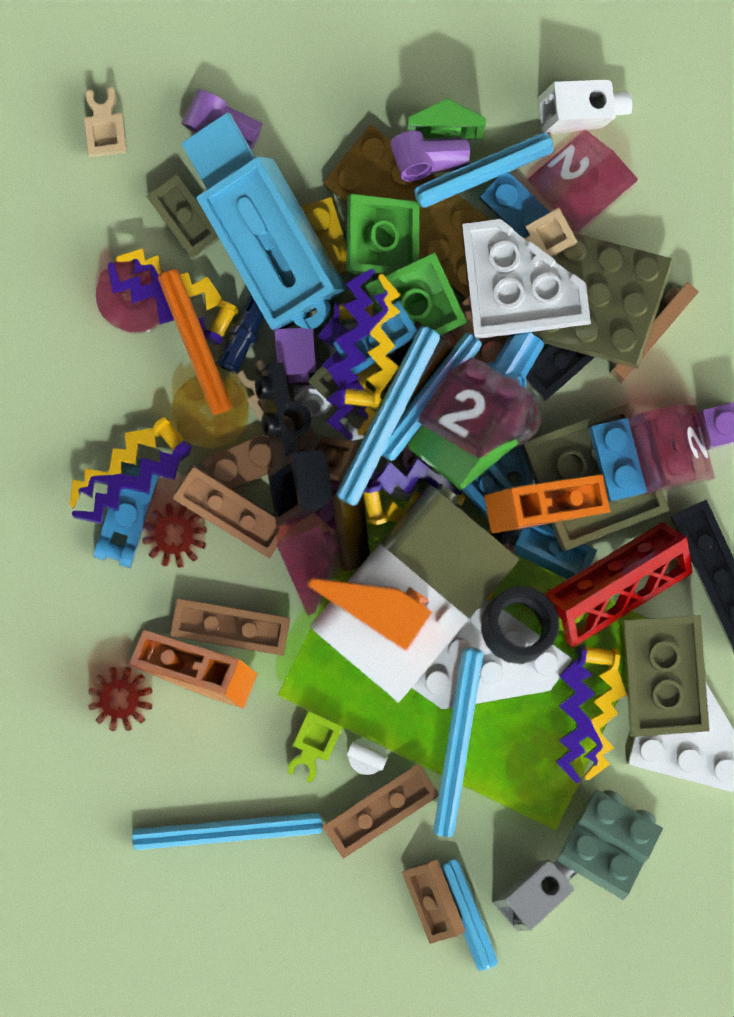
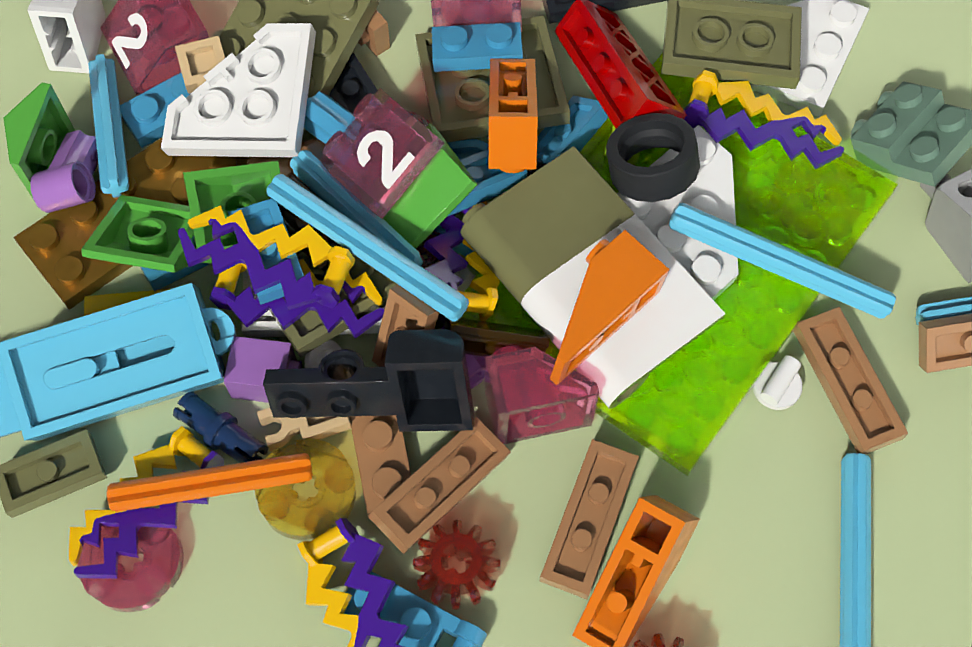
camera: 80 degrees left, 20 degrees down
lime plate [287,711,344,784] -> none

